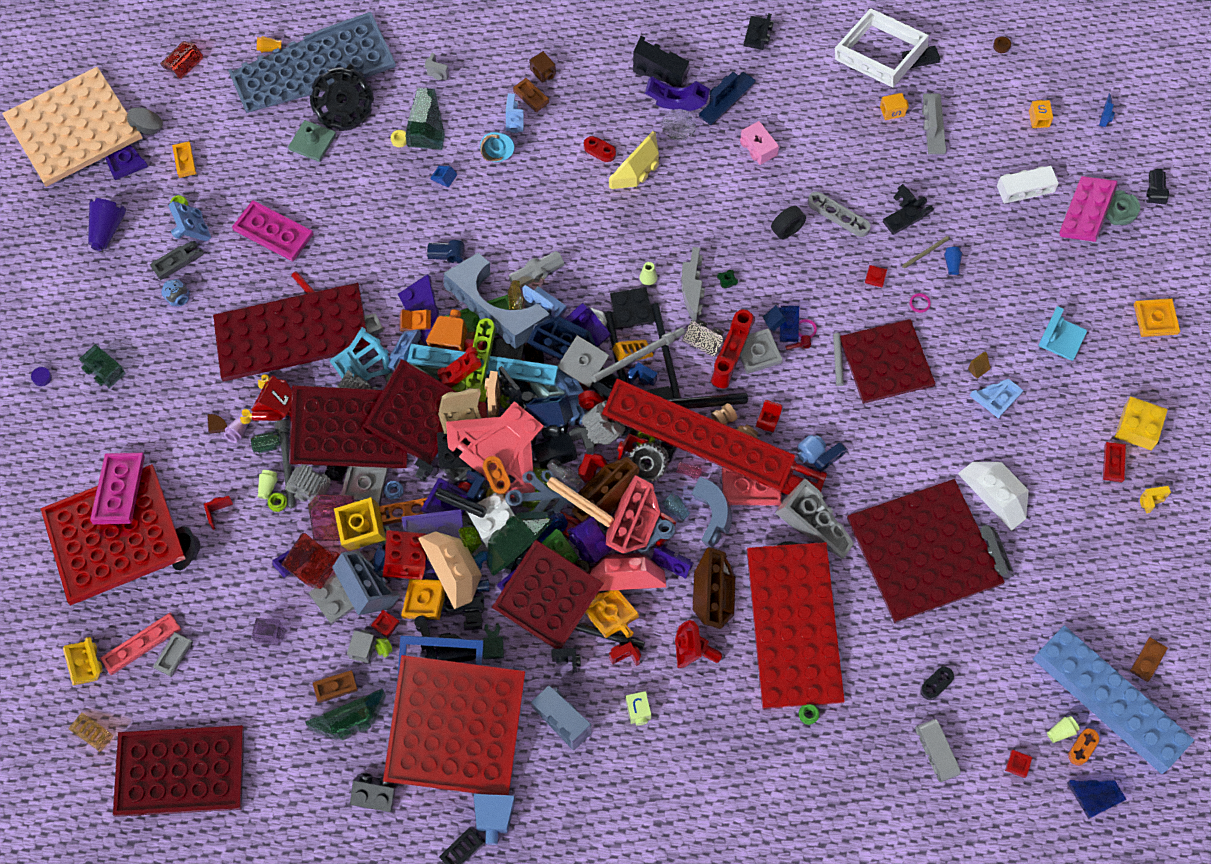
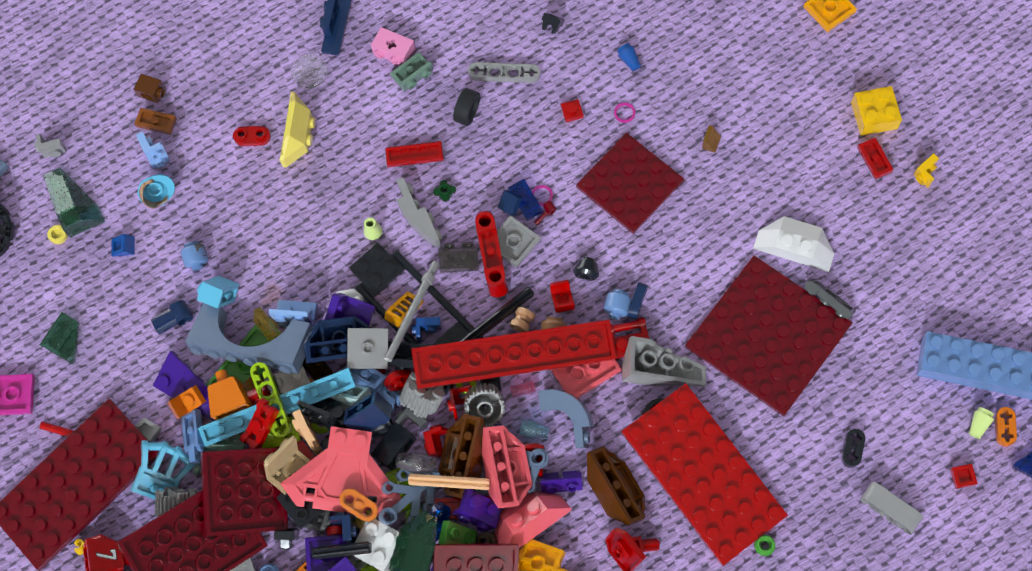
camera: 25 degrees left, 5 degrees up
light grey piece [508,251,564,290] -> none
black wedge [633,36,689,87] -> none
dark purple arch [645,77,710,112] -> none
light grey bar [833,333,844,386] -> none
black hinge [883,197,934,235] -> none
dark tan axle [902,236,950,268] -> none
light blue wing [970,379,1024,419] -> none
medium azure bracket [1038,306,1087,361] -> none
dark orange plate [1130,637,1168,682] -> none
none -> clear green wing [39,312,80,365]
none -> medium blue head [181,241,208,271]
none -> medium azure brick [197,276,240,308]
none -> red plate [385,141,444,168]
none -> sand green bracket [390,52,433,92]
none -> black cone [573,257,599,281]

